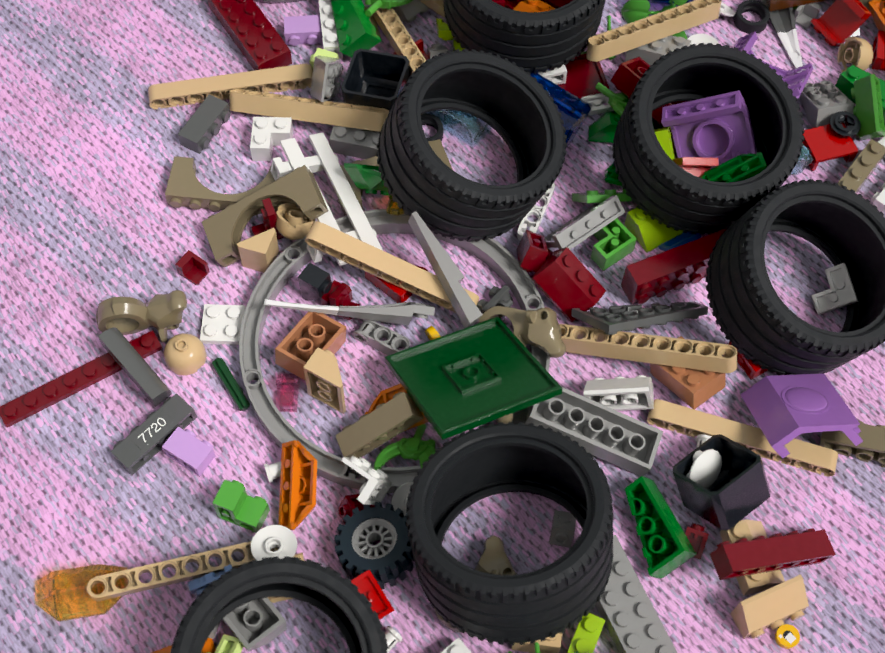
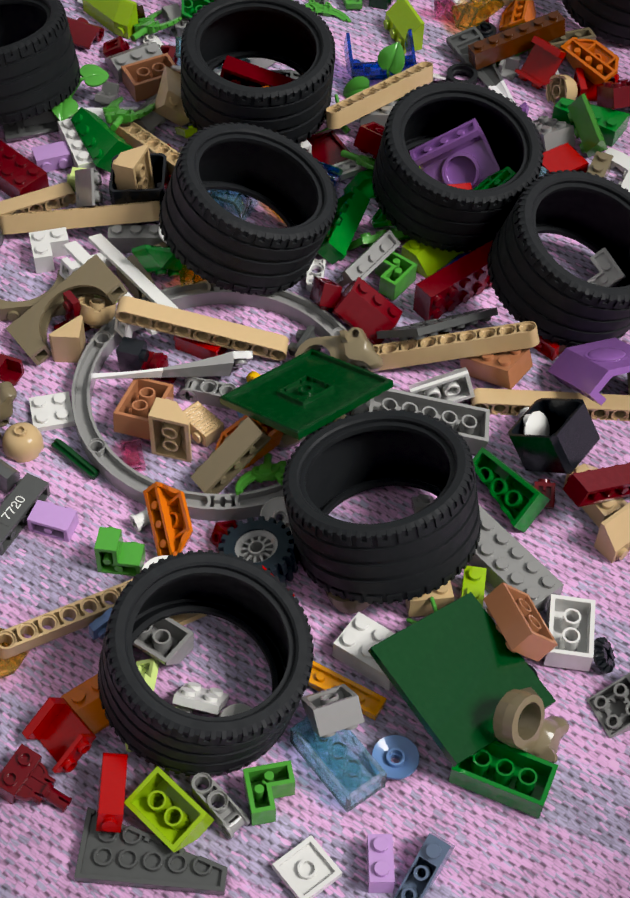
camera: 15 degrees left, 10 degrees down
white bracket [341,456,393,505] -> none
light grey slope [408,211,483,328] -> none
black gear [829,111,861,138] -> none
none -> tan slope [112,145,155,190]
none -> tan brick [183,401,224,447]
none -> green wedge [318,186,370,265]

